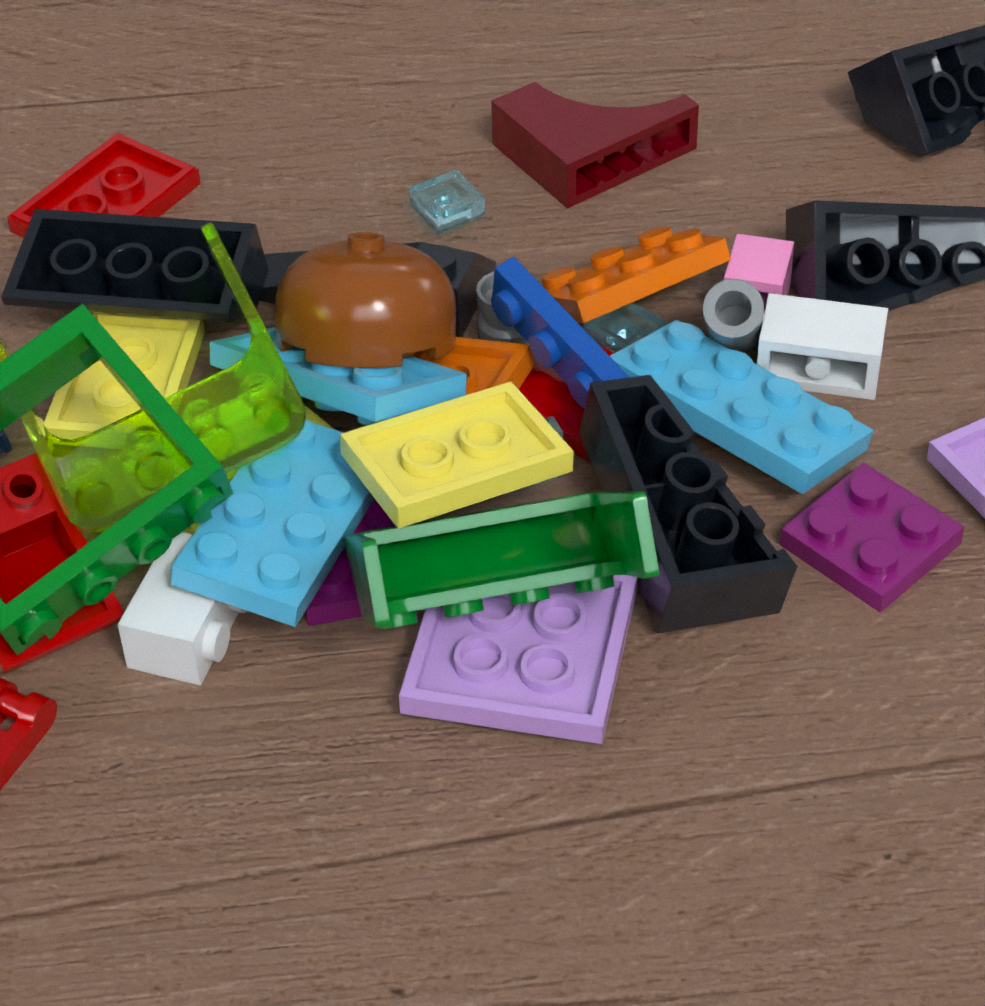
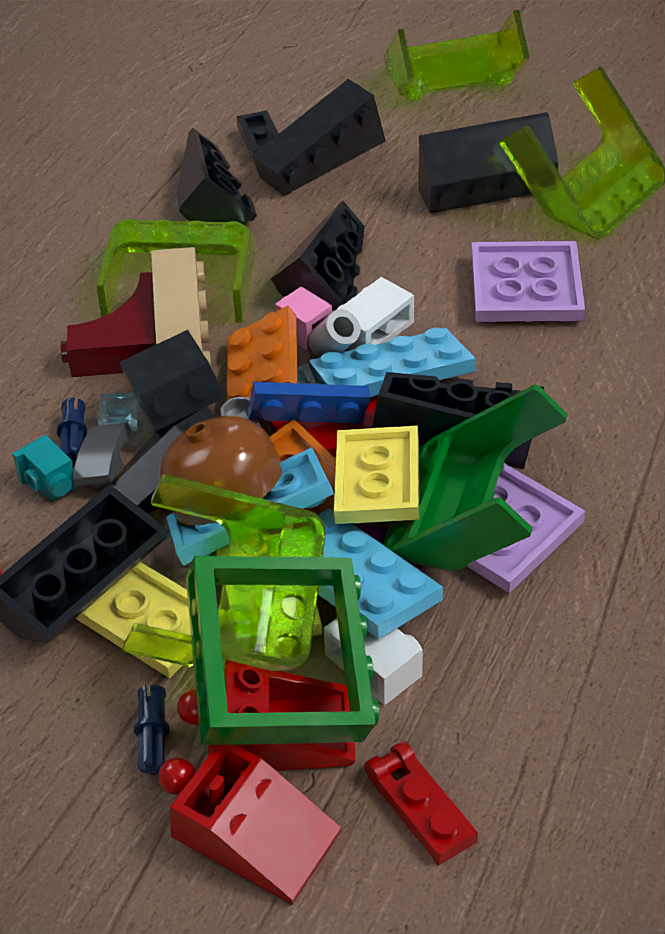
camera: 60 degrees left, 0 degrees up
magenta plate [780,462,964,613] -> none
none -> teal brick [12,435,76,502]
none -> dark blue axle [57,397,88,462]
none -> dark grey slope [72,422,131,488]
none -> clear neon green windscreen [97,219,256,322]
none -> black slope [119,329,225,431]
none -> tan wedge [151,247,211,366]

